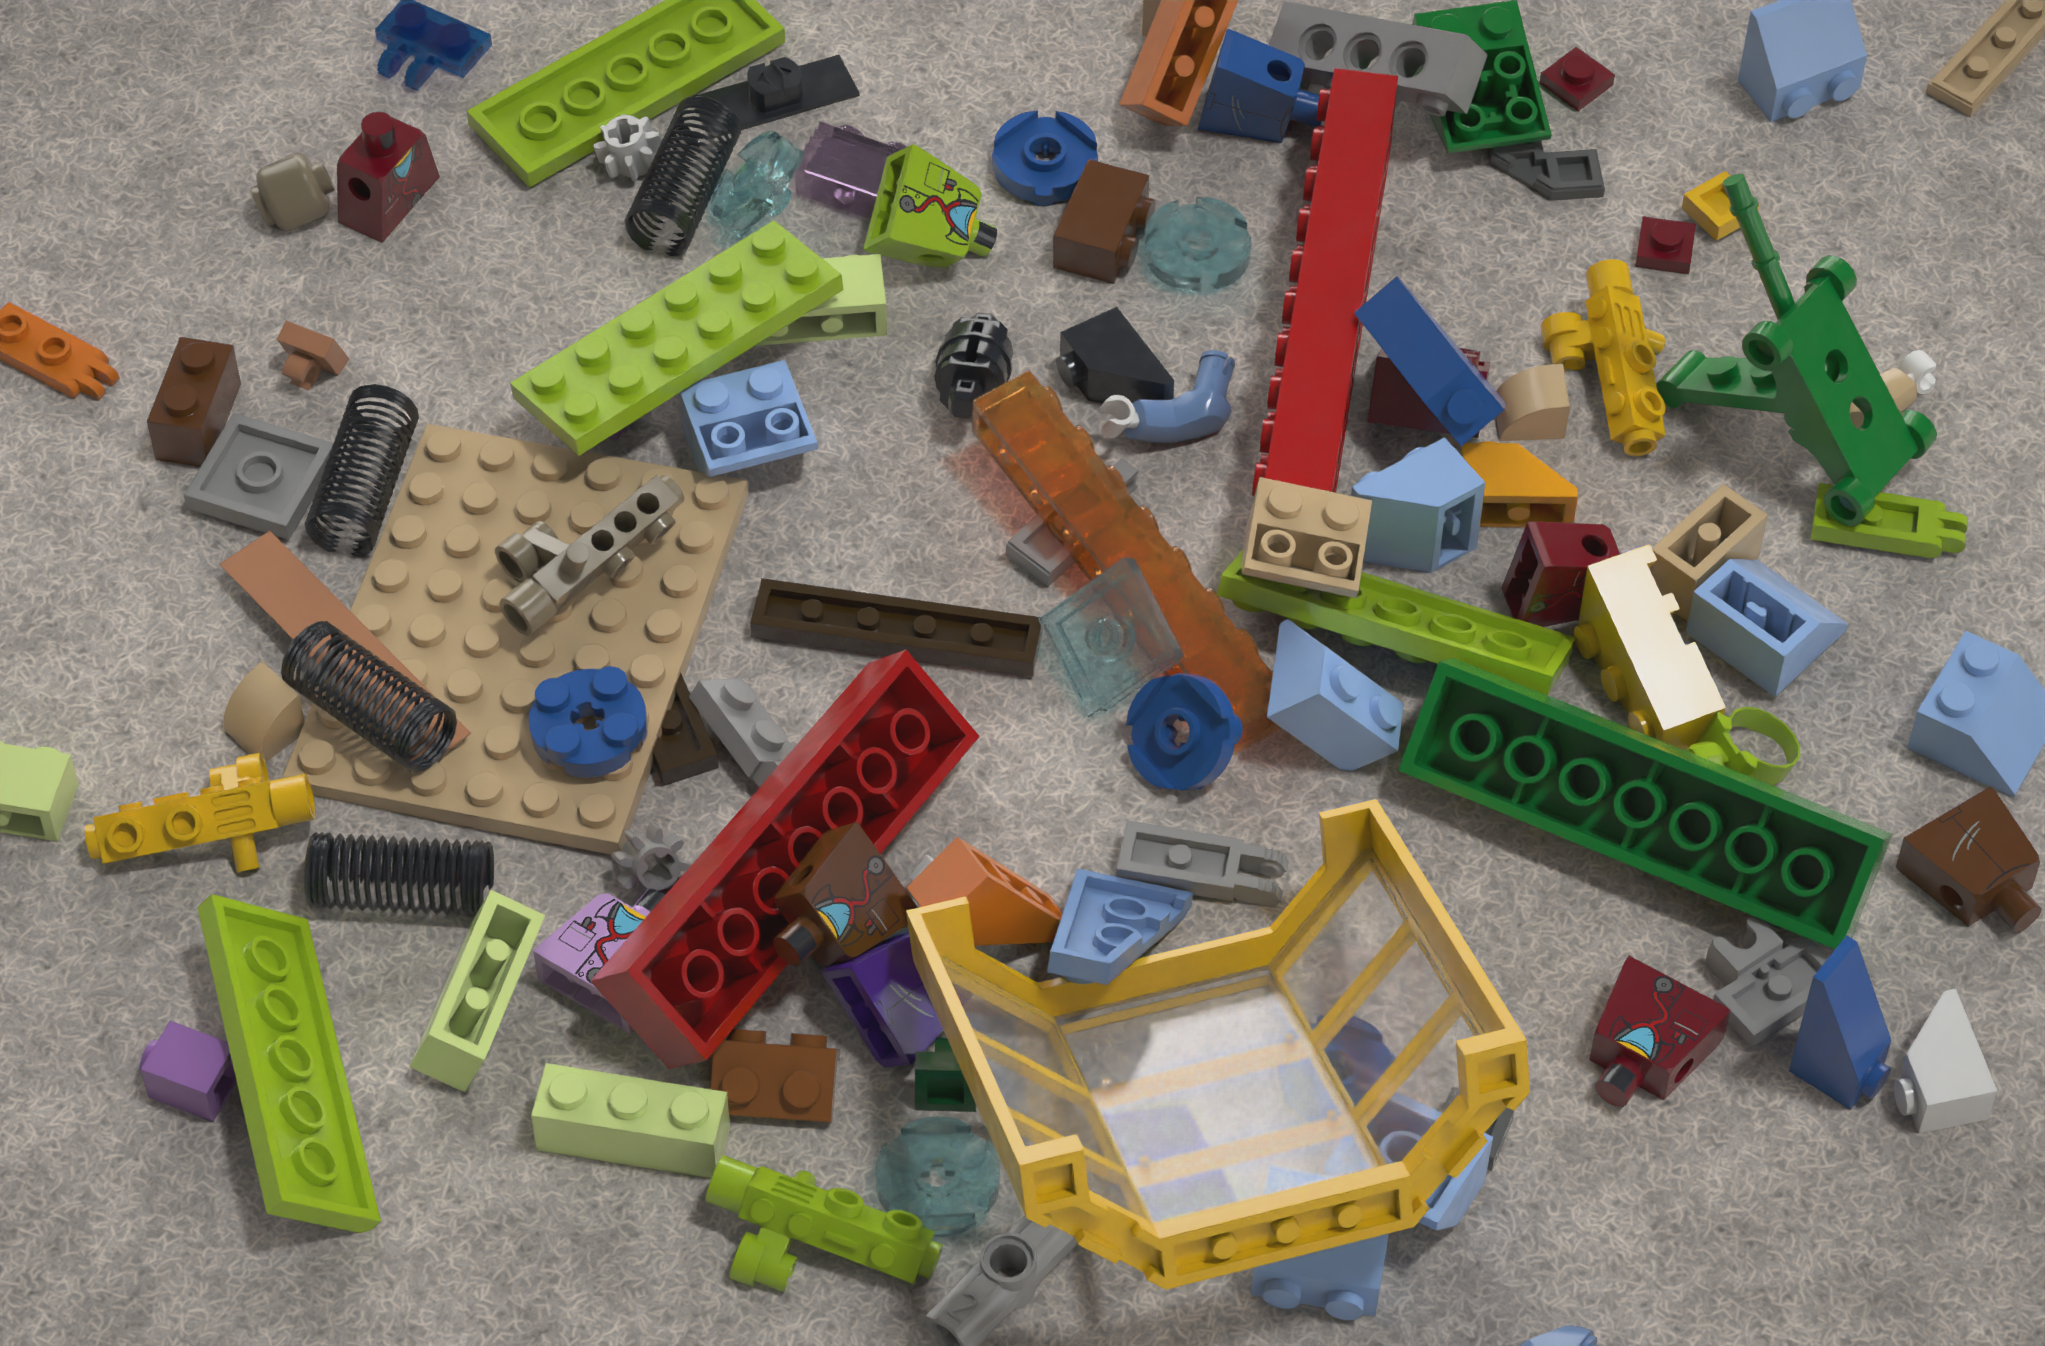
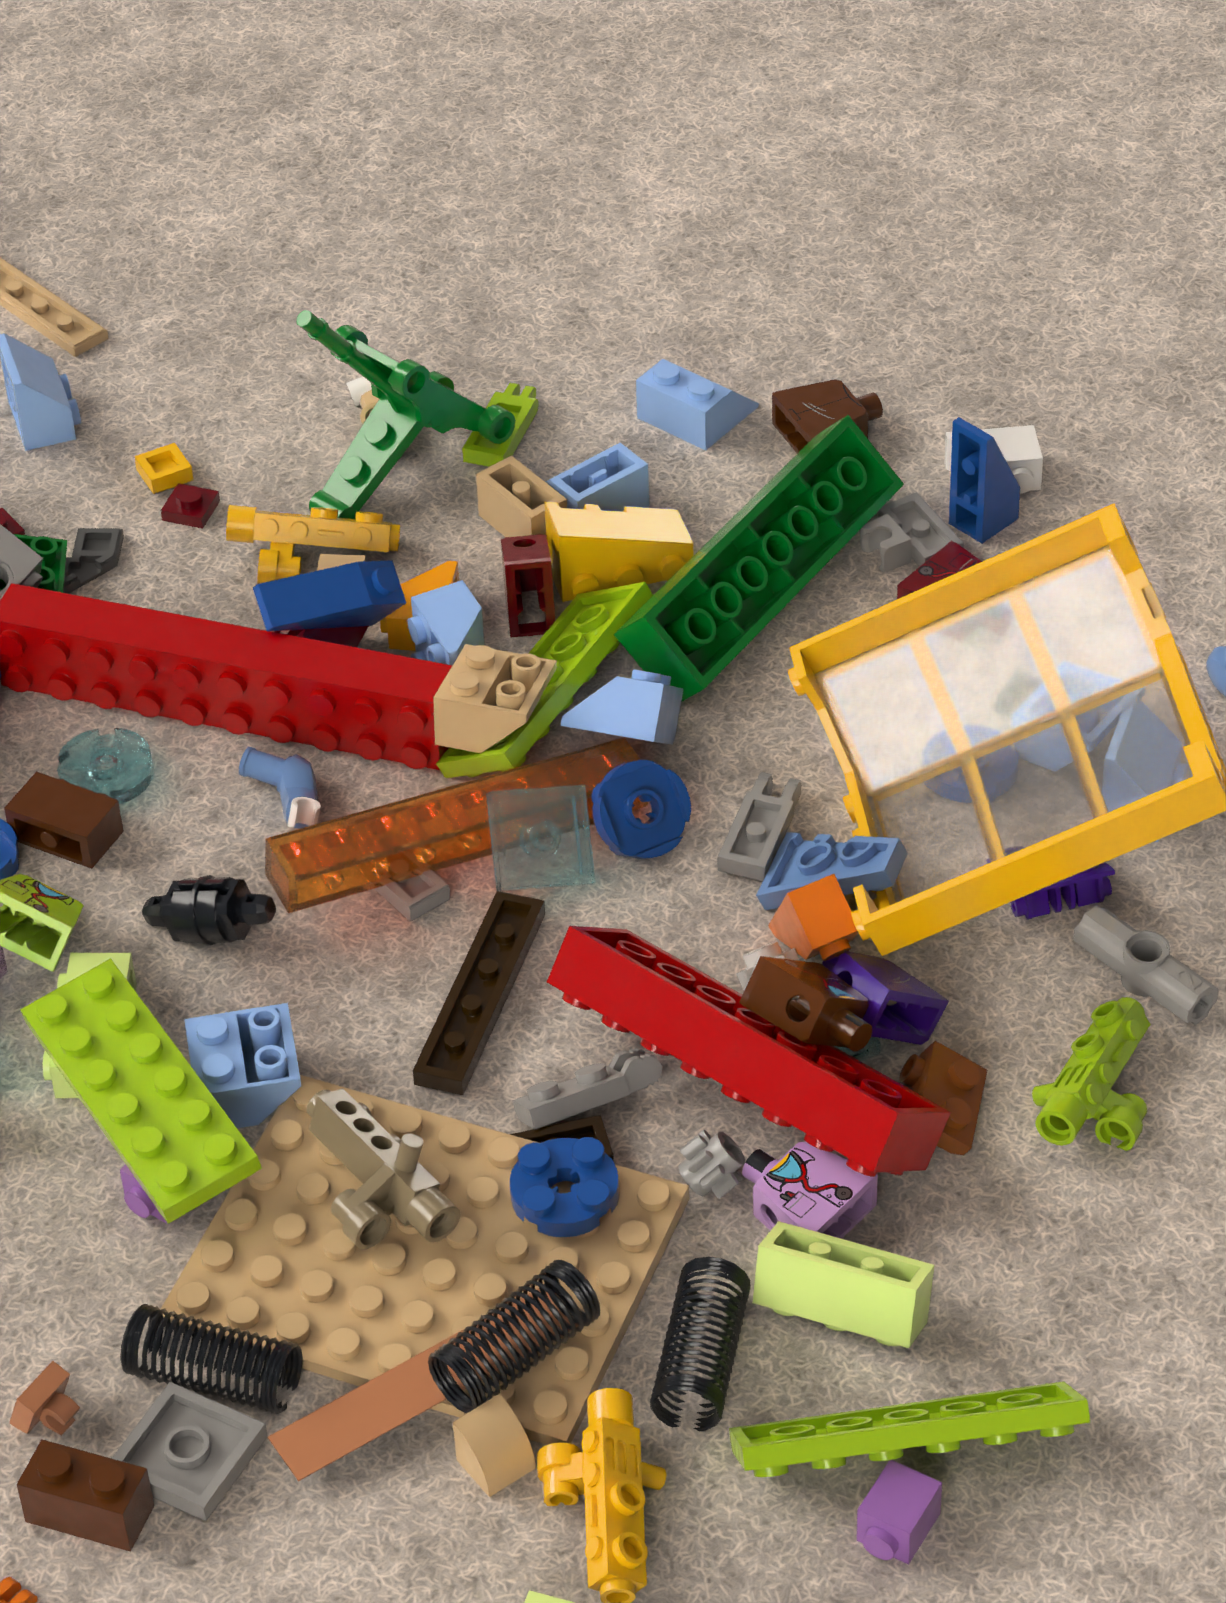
camera: 80 degrees left, 10 degrees down
yellowish green brick [531,1063,730,1178] -> none
clear light blue plate [875,1117,1000,1237] -> none
dark green tile [915,1037,976,1112] -> none
black slope [1056,307,1174,404] -> none
lime piece [1686,707,1800,785] -> none

